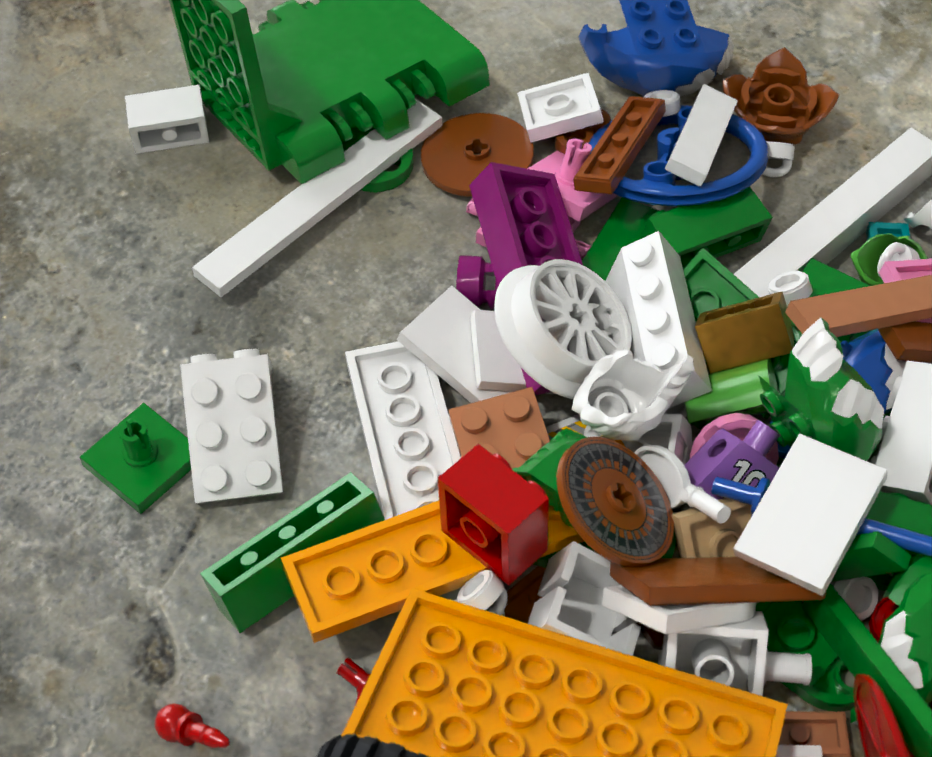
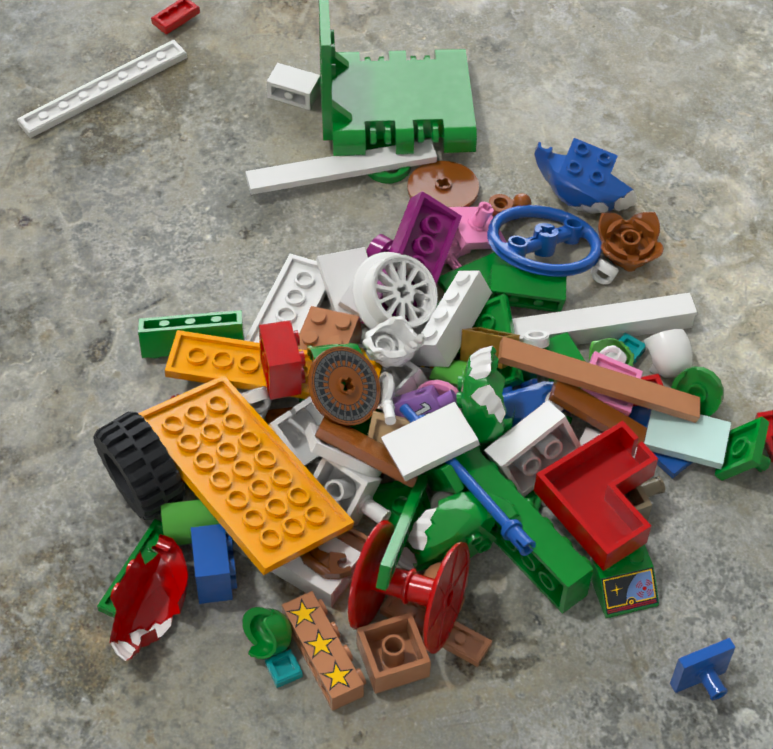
camera: 30 degrees right, 0 degrees up
green tile [80,402,191,514] -> none
red bar [155,703,230,748] -> none
white bracket [180,349,284,504] -> none
white tile [517,73,604,143] -> none
dark orange tile [573,96,666,195] -> none
white tile [644,90,681,117] -> none
white tile [665,84,738,186] -> none

